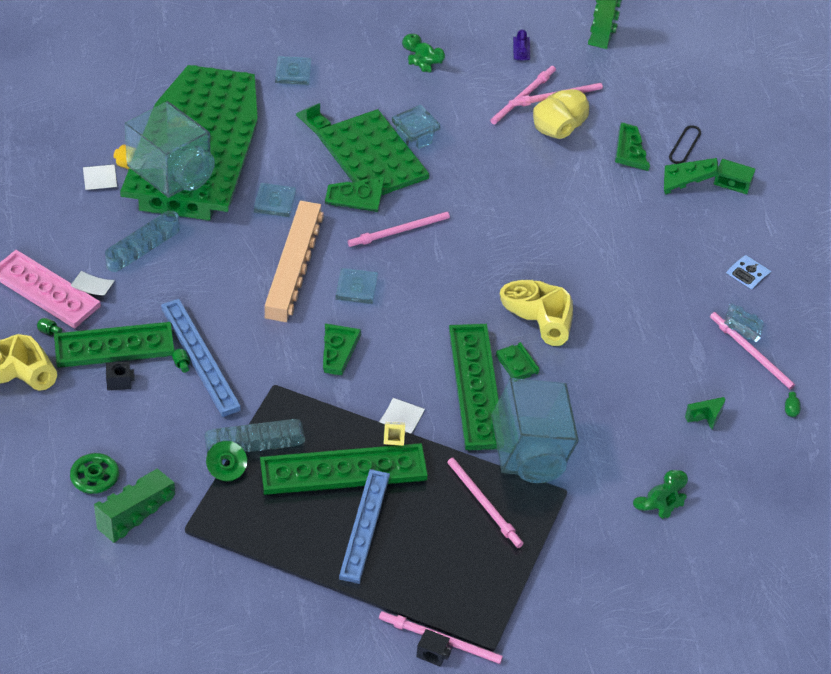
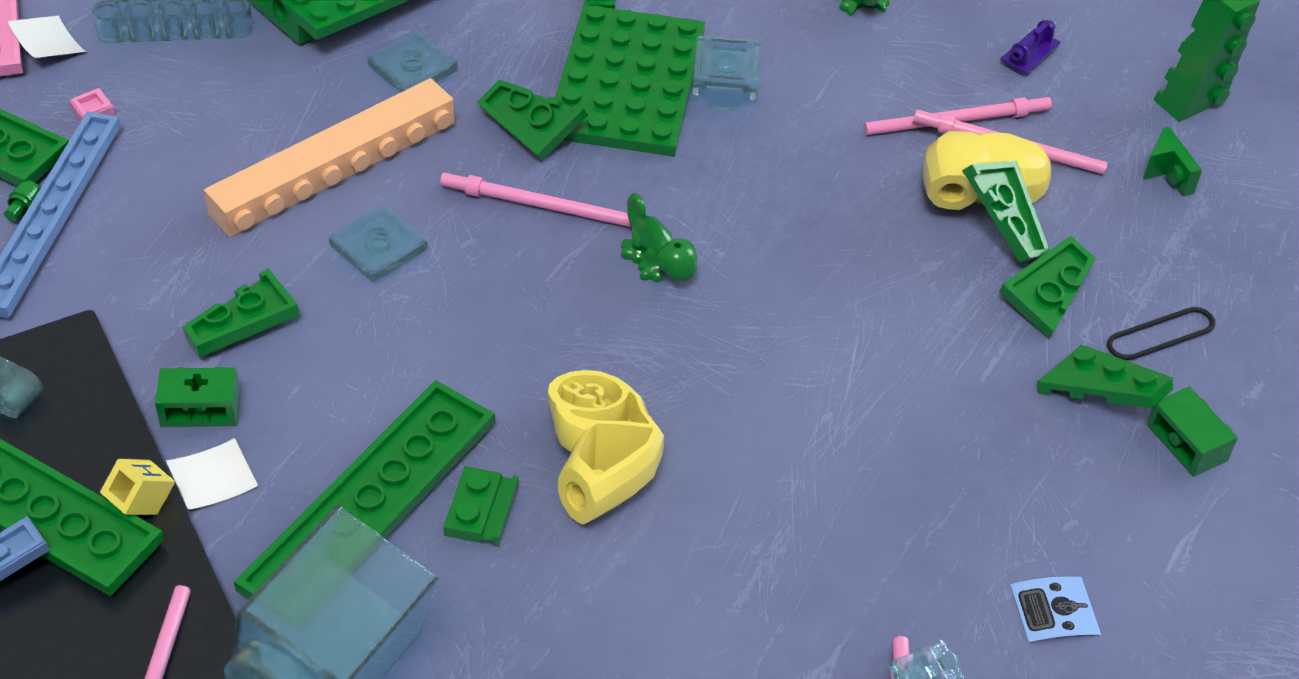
camera: 40 degrees right, 0 degrees up
none -> bright pink tile [69,88,115,121]
none -> green brick [155,367,241,427]
none -> green animal [621,193,697,283]
none -> green wing [962,161,1050,263]
none -> green slope [1144,127,1202,196]

